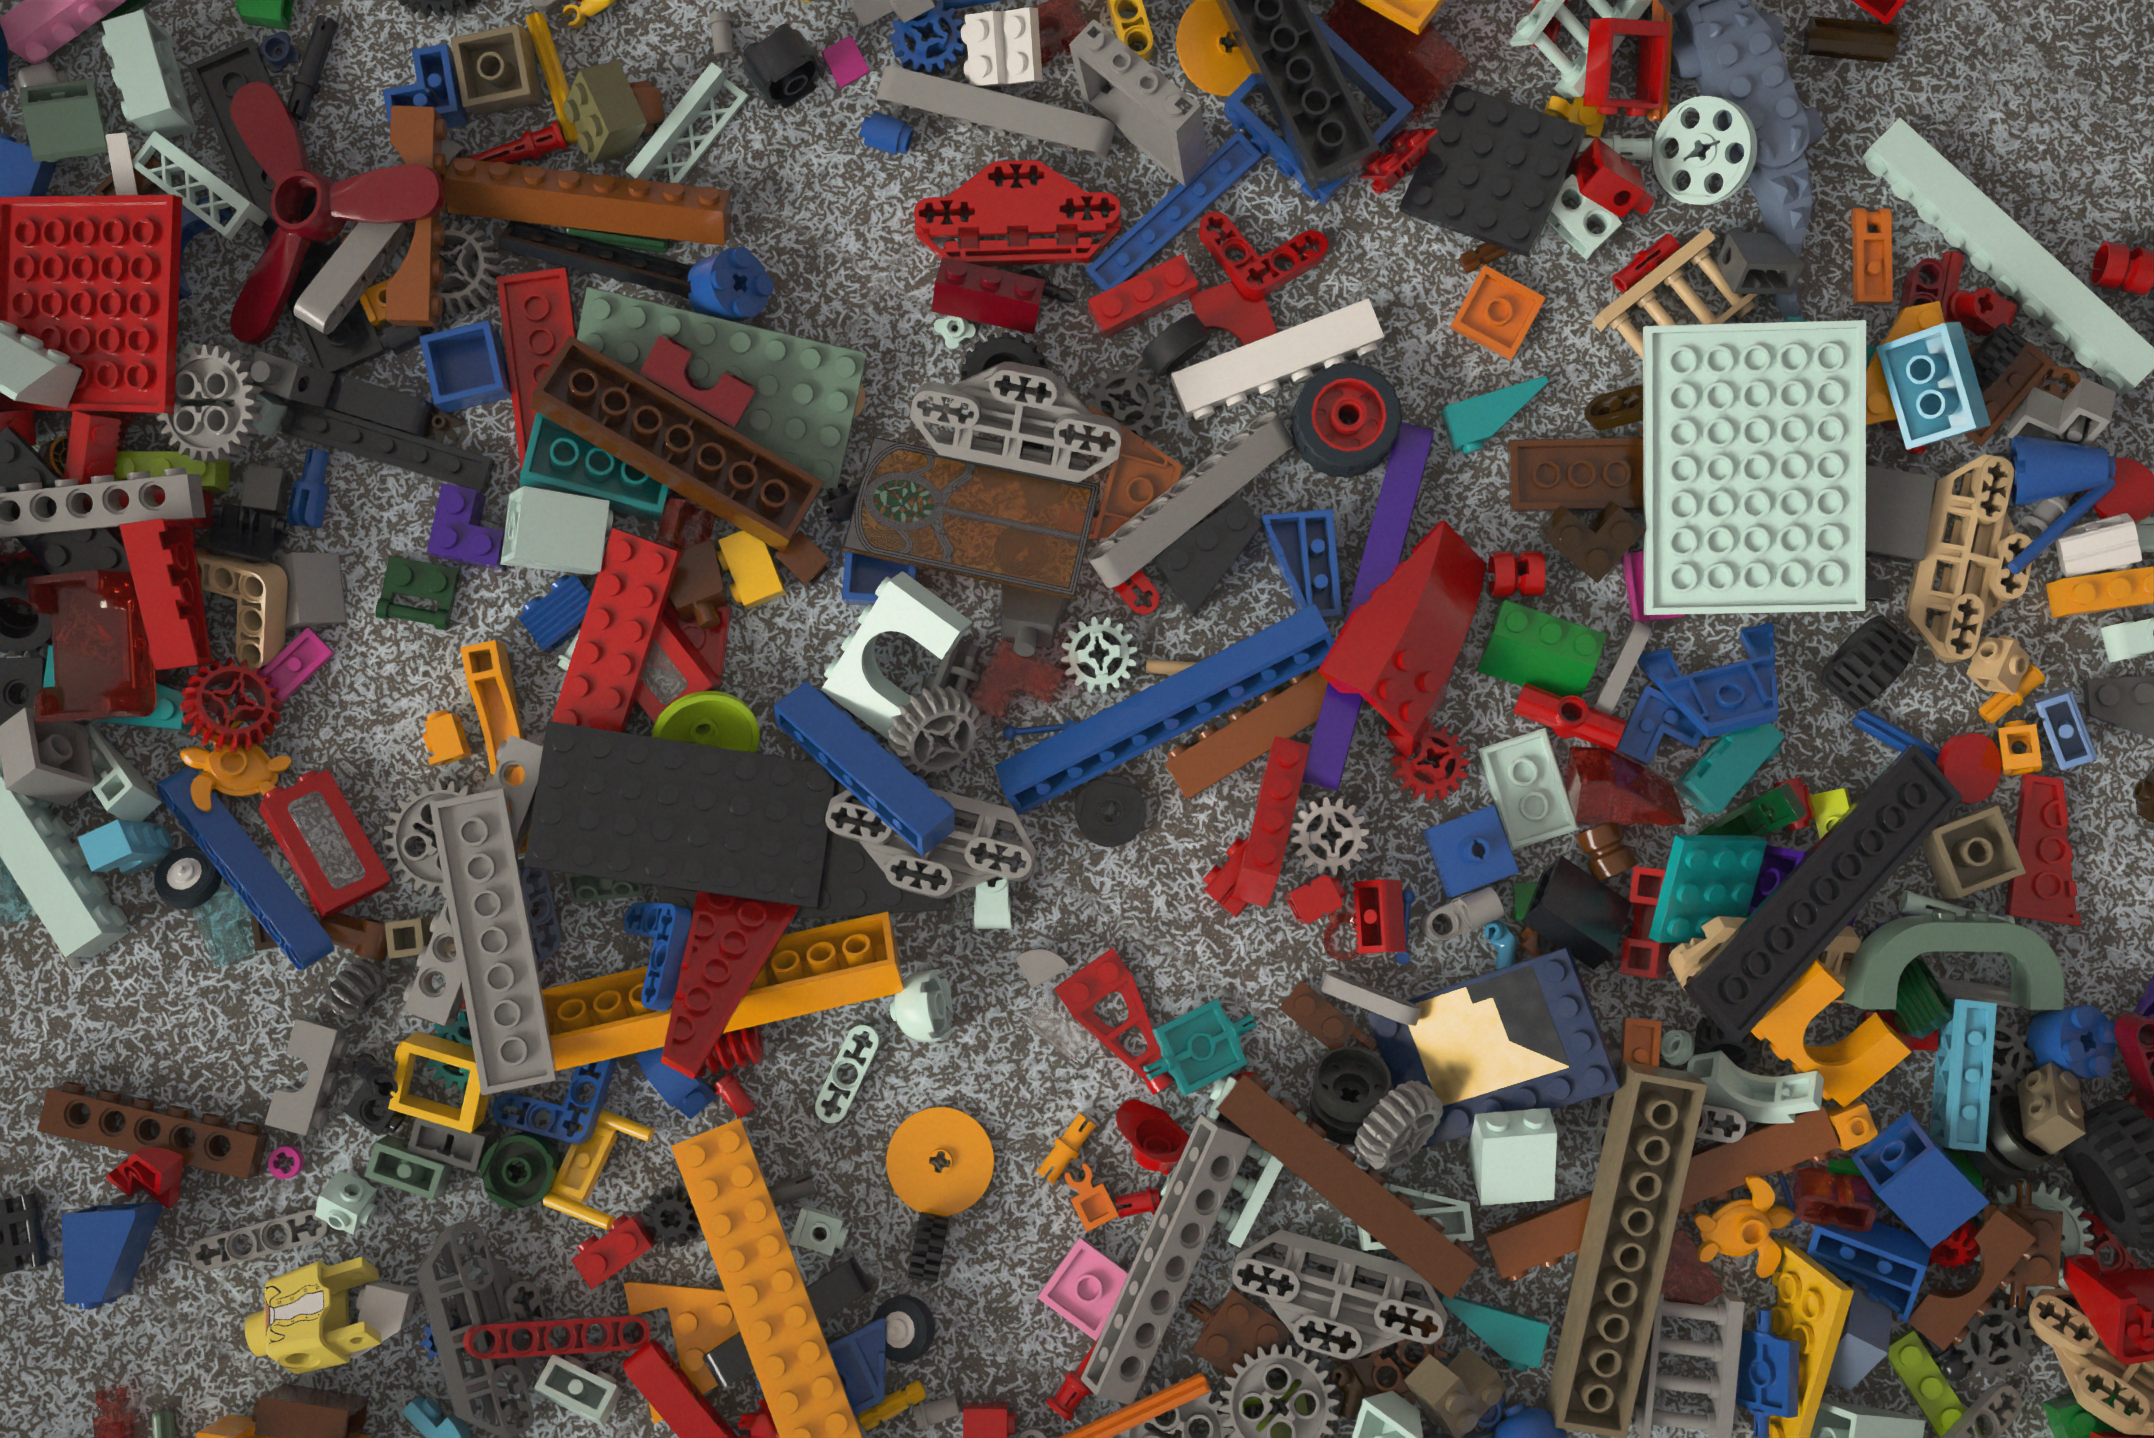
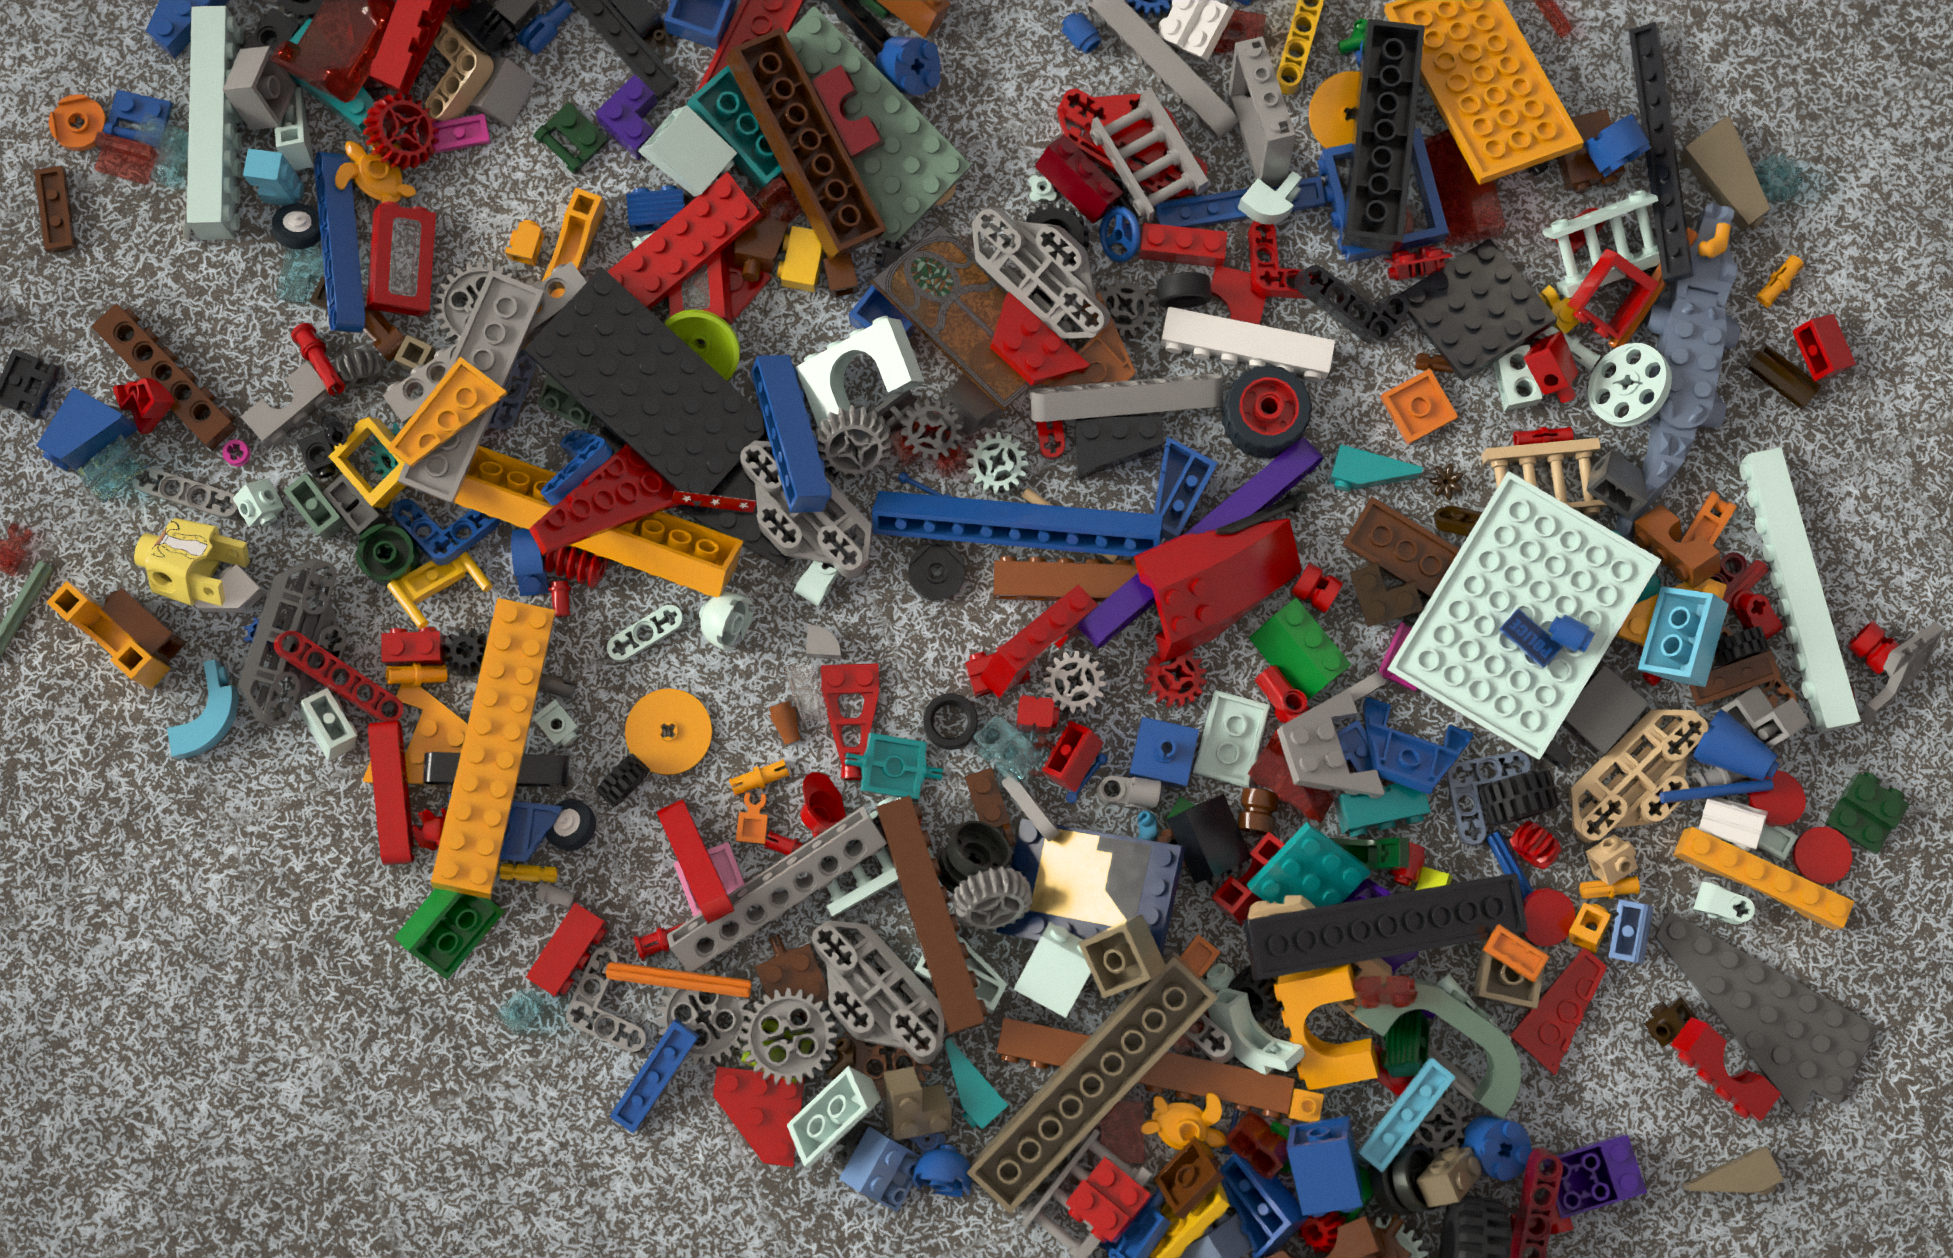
camera: 25 degrees right, 5 degrees down
none -> clear light blue brick [76,434,149,503]
none -> red pin [291,323,345,396]
none -> light orange pin [385,663,447,686]
none -> light orange wing [387,357,508,468]
none -> red beam [656,798,735,924]
none -> red sticker [671,491,756,513]
none -> dark orange cone [768,700,801,745]
none -> dark grey gear [901,396,964,460]
none -> black tyre [923,693,978,750]
none -> clear light blue brick [973,713,1043,782]
none -> red wing [990,292,1090,386]
none -> red plate [1065,1156,1153,1243]
none -> dark tan brick [1078,914,1168,999]
none -> light grey fence [1090,87,1209,222]
none -> blue piece [1099,206,1141,263]
none -> reddish brown plate [1153,1136,1225,1220]
none -> pearl dark grey sword [1216,491,1308,535]
none -> light aqua brick [1238,171,1302,224]
none -> light grey wing [1277,689,1385,799]
none -> black beam [1294,265,1409,344]
none -> clear red hinge [1353,975,1418,1009]
none -> dark brown plant [1429,463,1463,500]
none -> sand blue beam [1446,752,1530,846]
none -> orange plate [1482,925,1550,982]
none -> slope [1498,608,1562,669]
none -> red gear [1510,821,1562,870]
none -> blue brick [1548,613,1595,653]
none -> dark orange arch [1634,504,1721,588]

